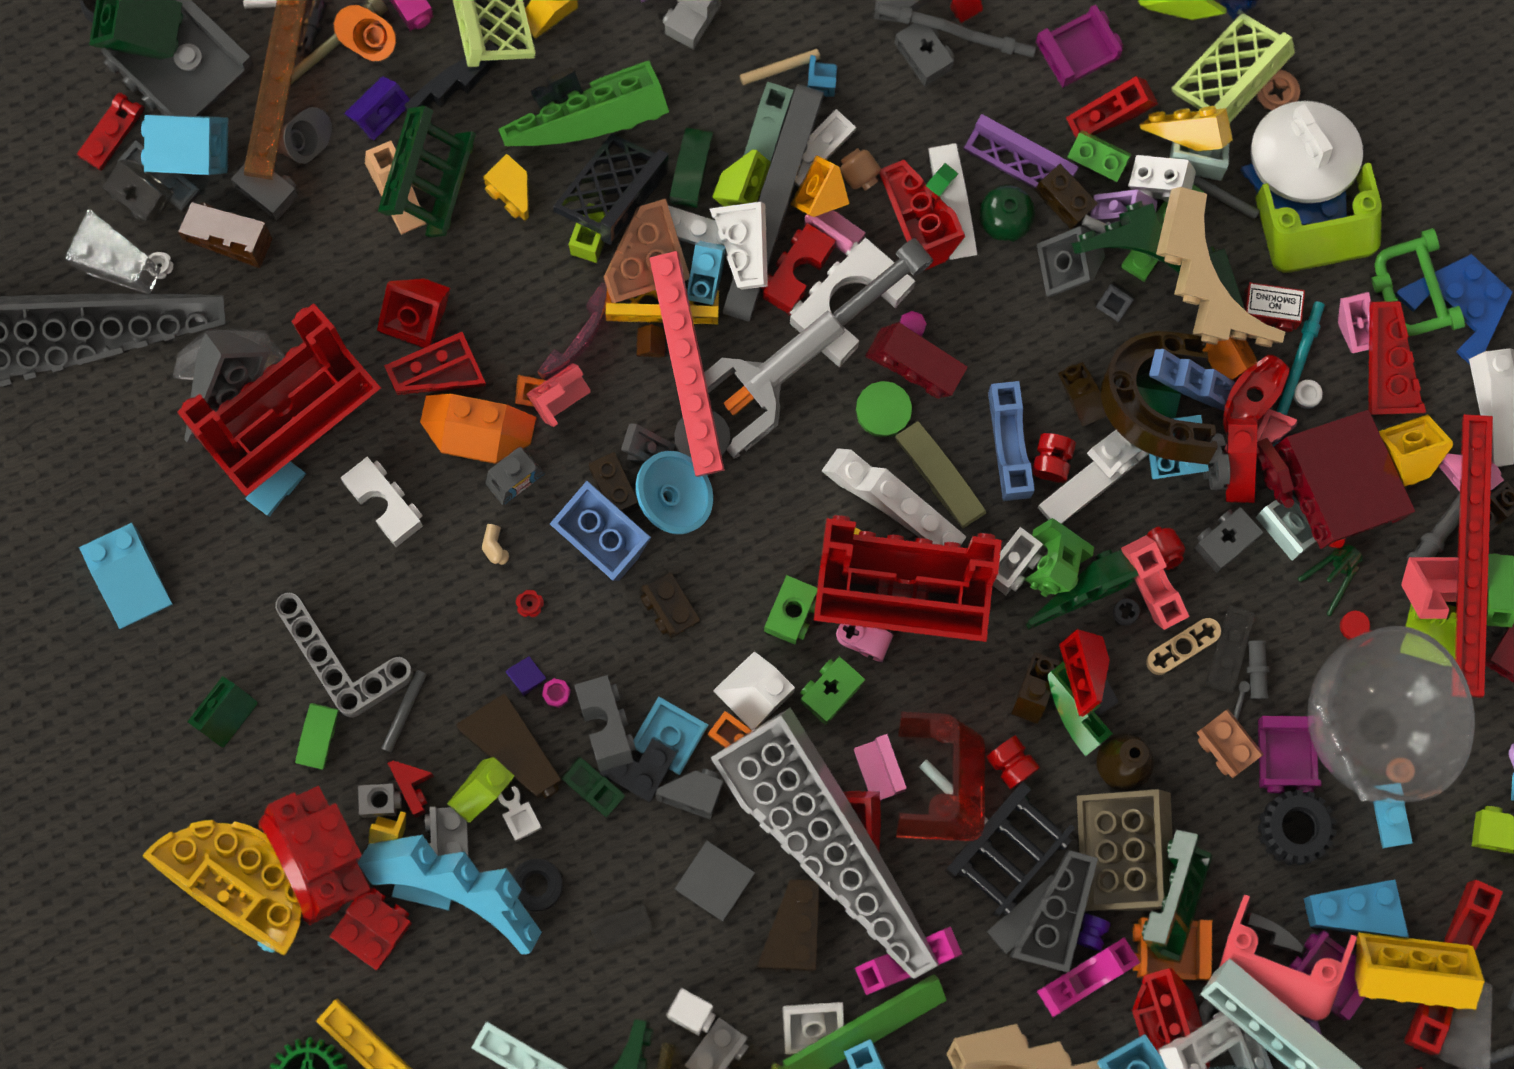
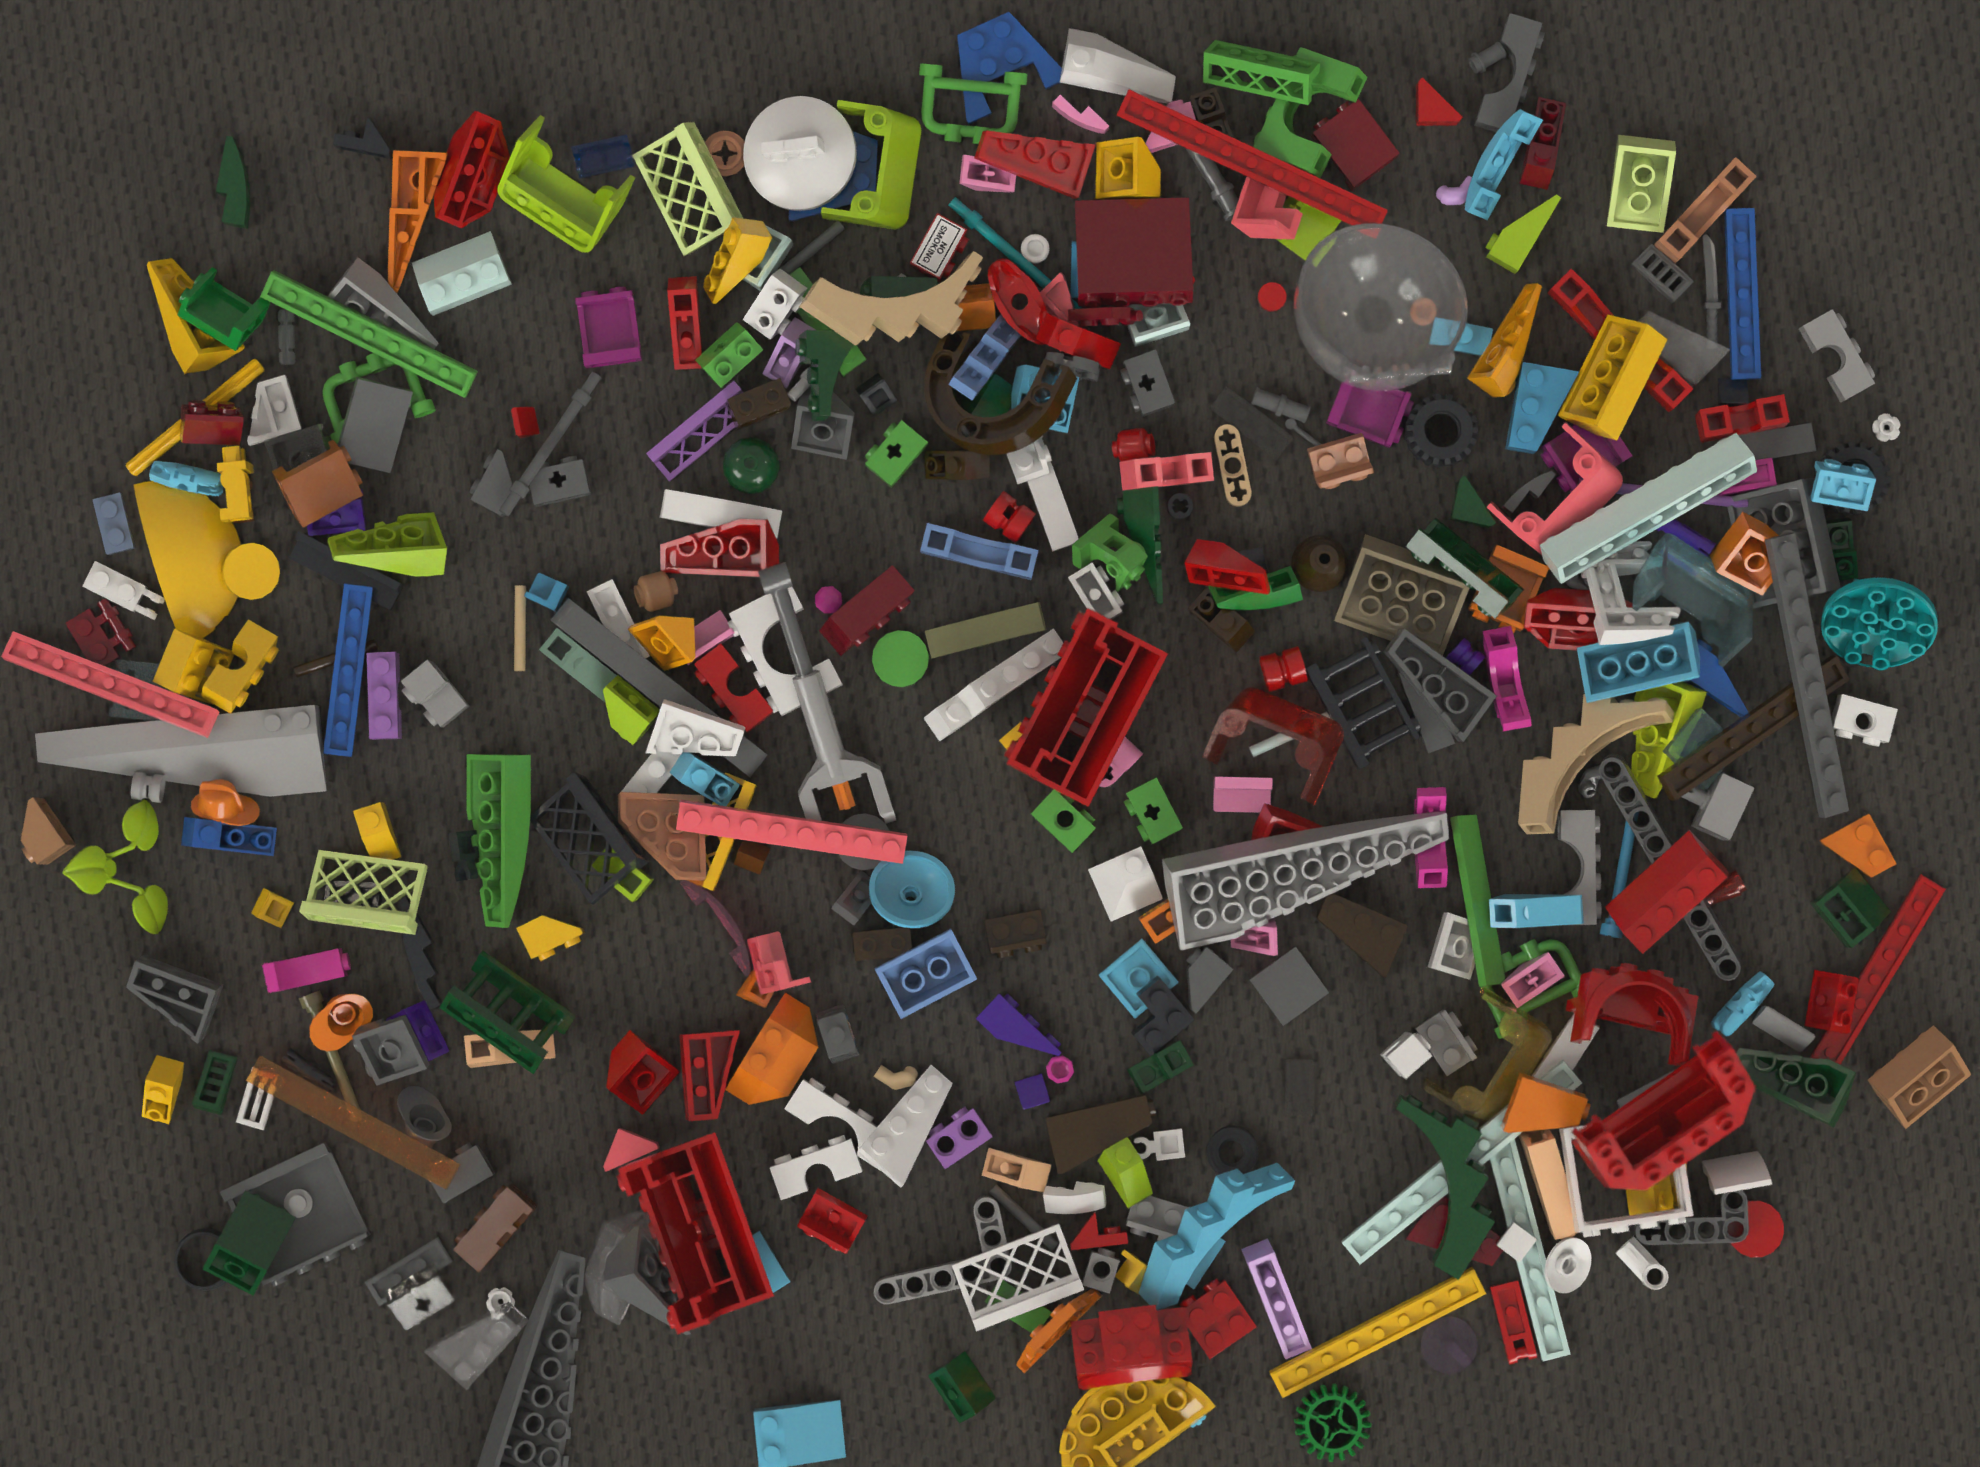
camera: 65 degrees left, 10 degrees up
red plate [77,92,144,171] -> none
medium azure slope [141,115,228,175] -> none
red plate [516,590,544,618] -> none
dark grey arch [574,675,636,772] -> none
dark green slope [670,127,713,208] -> none
green piece [926,163,959,197] -> none
dark green plant [1298,544,1363,616] -> none
none -> dark grey plate [352,1015,429,1086]
none -> coral slope [603,1128,660,1172]
none -> white arch [785,1078,881,1171]
none -> red bracket [797,1188,868,1254]
none -> white wing [858,1065,953,1188]
none -> bright green brick [865,420,928,488]
none -> medium lavender brick [926,1107,992,1169]
none -> white fence [952,1224,1084,1331]
none -> dark purple slope [976,993,1061,1056]
none -> light nougat slope [982,1148,1051,1192]
none -> orange wing [1016,1288,1103,1373]
none -> white slope [1043,1181,1107,1214]
none -> bright pink slope [1052,95,1109,134]
none -> bright pink slope [1231,918,1278,956]
none -> lavender slope [1241,1239,1312,1360]
none -> dark green slope [1450,476,1496,528]
none -> light orange wedge [1467,283,1542,397]

